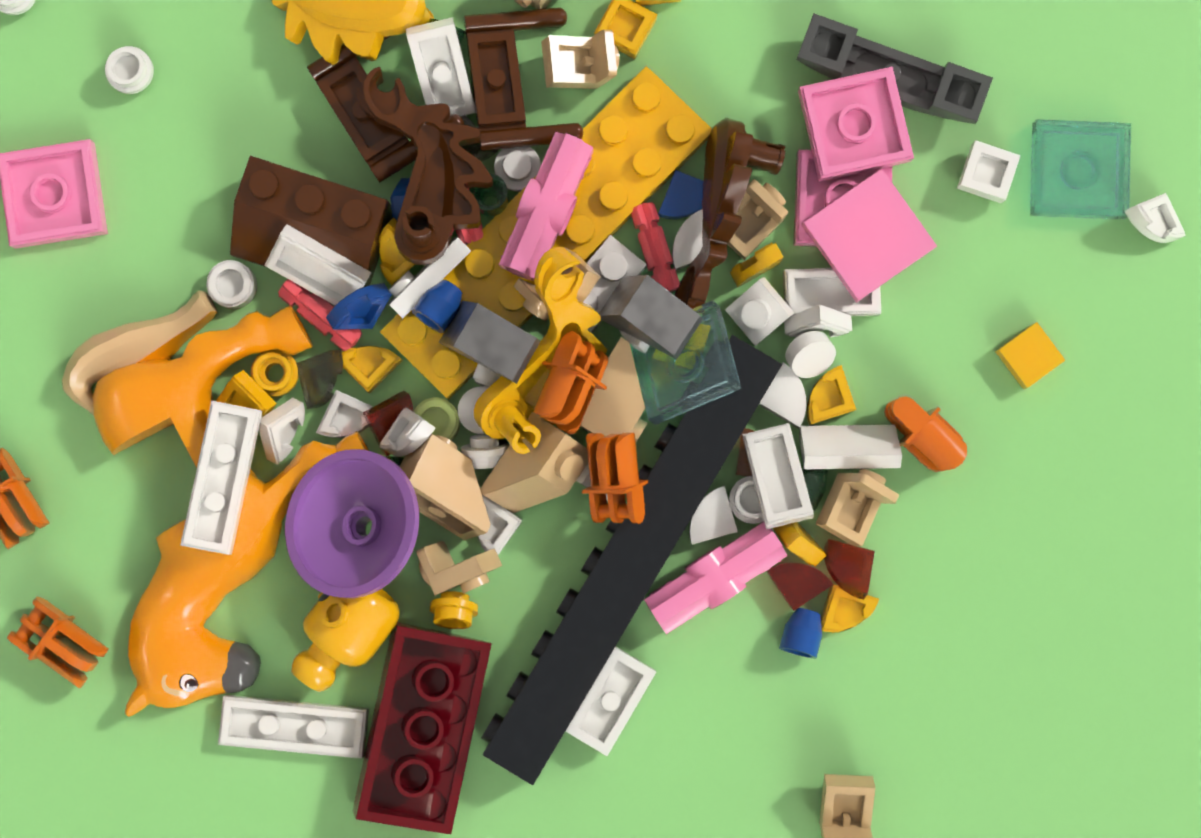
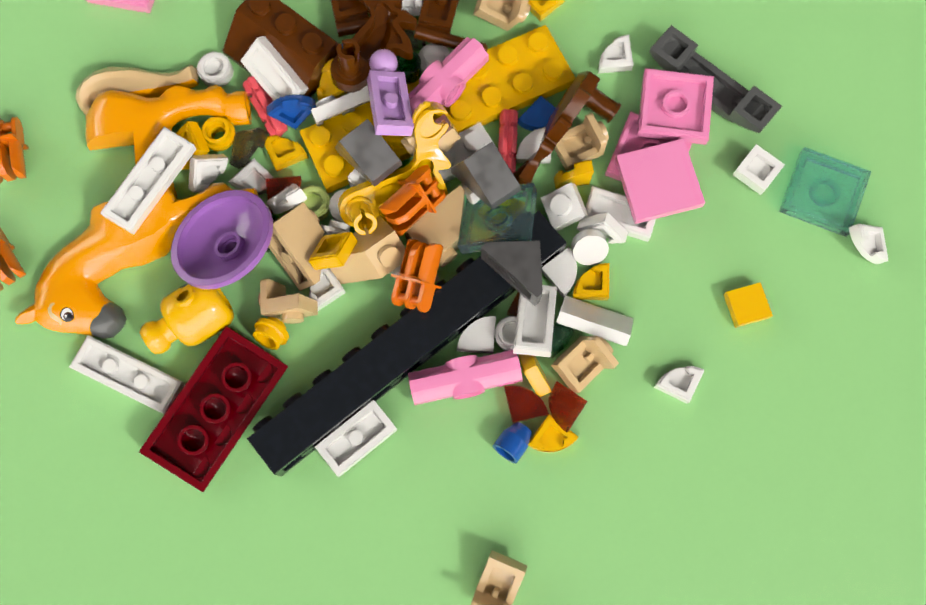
camera: 20 degrees right, 10 degrees down
blue hose [412,280,463,333] -> none
orange arm [884,396,967,472] -> none
none -> yellow tile [308,232,358,270]
none -> lavender plate [367,49,414,136]
none -> flat silver slope [481,241,543,306]
none -> white tile [598,35,633,74]
none -> white tile [654,366,704,404]

